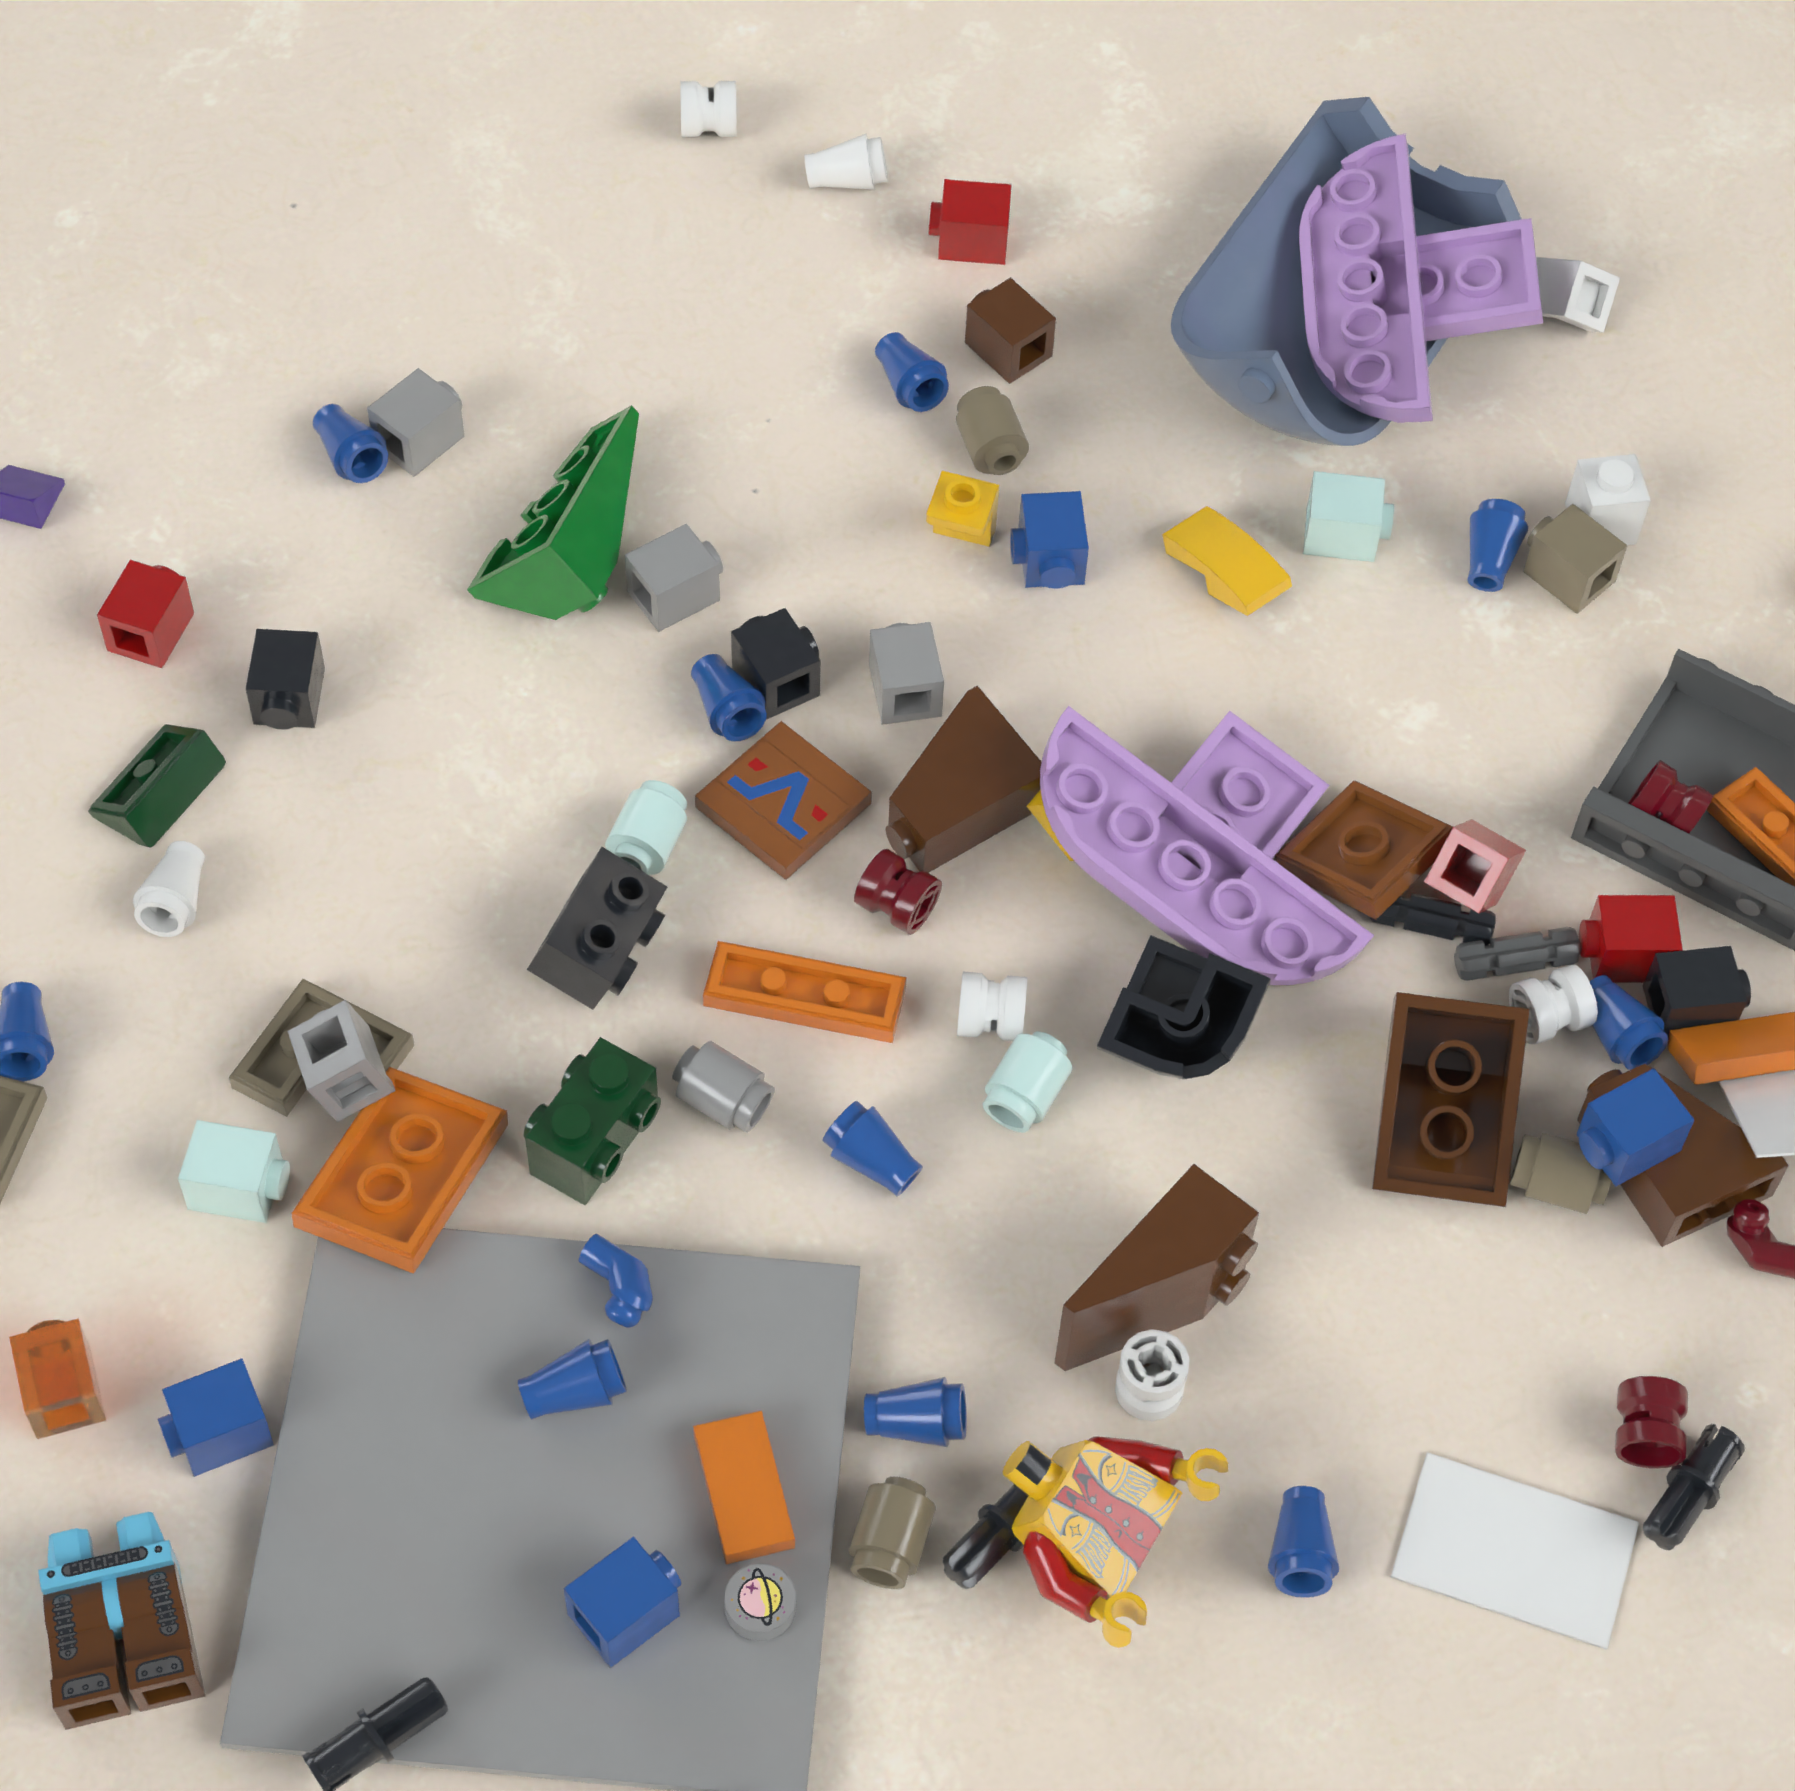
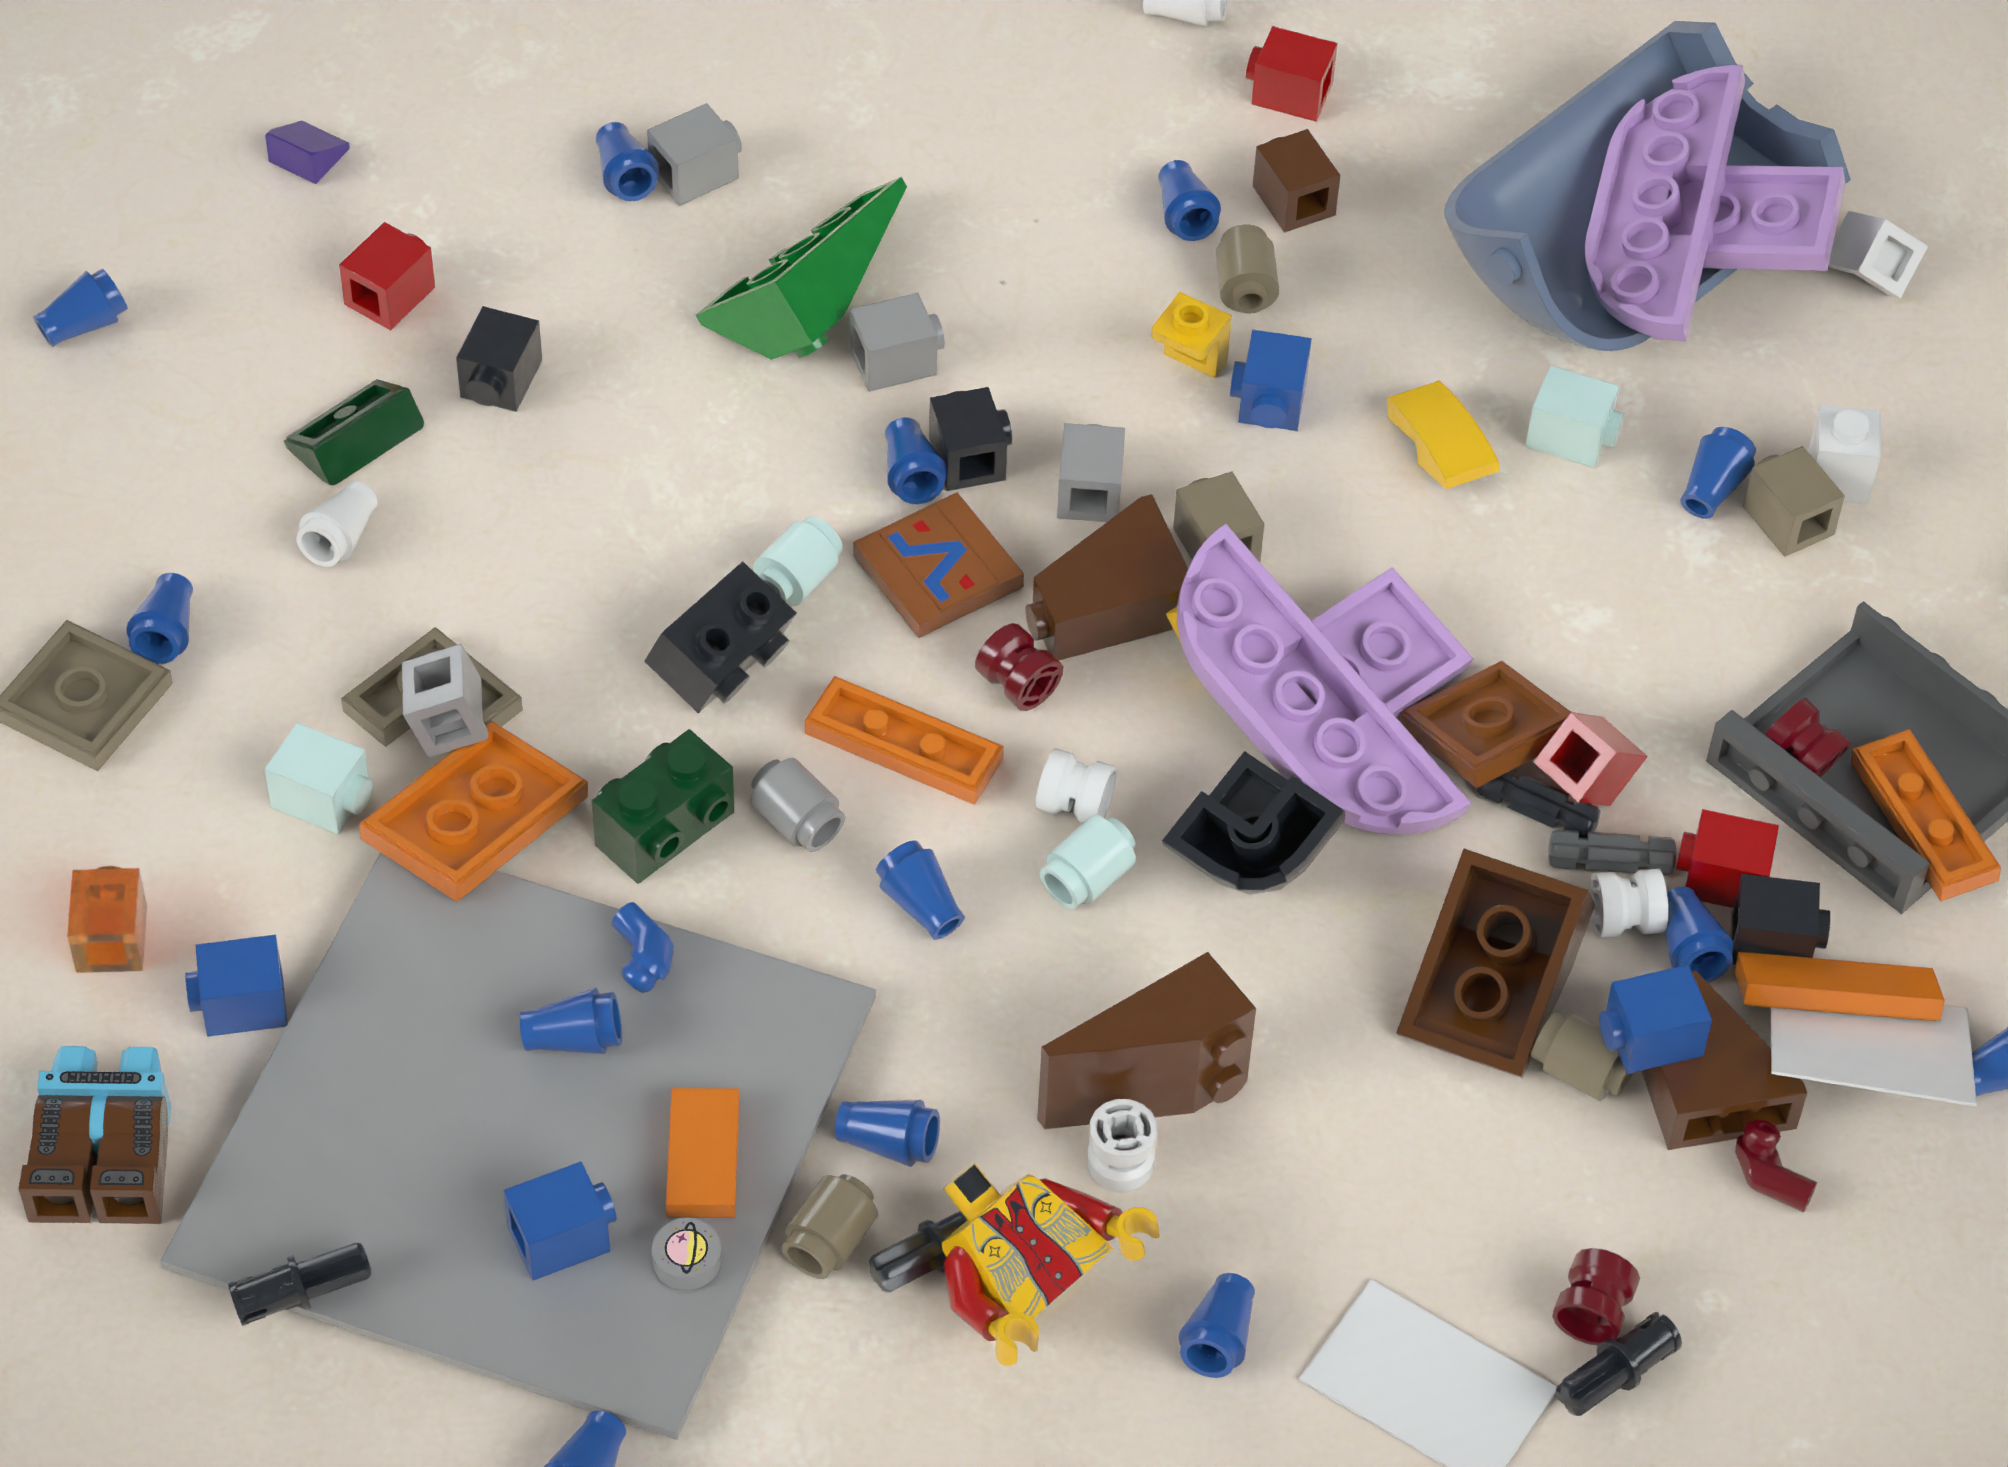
camera: 15 degrees right, 5 degrees down
none -> dark tan brick [1173,471,1264,562]

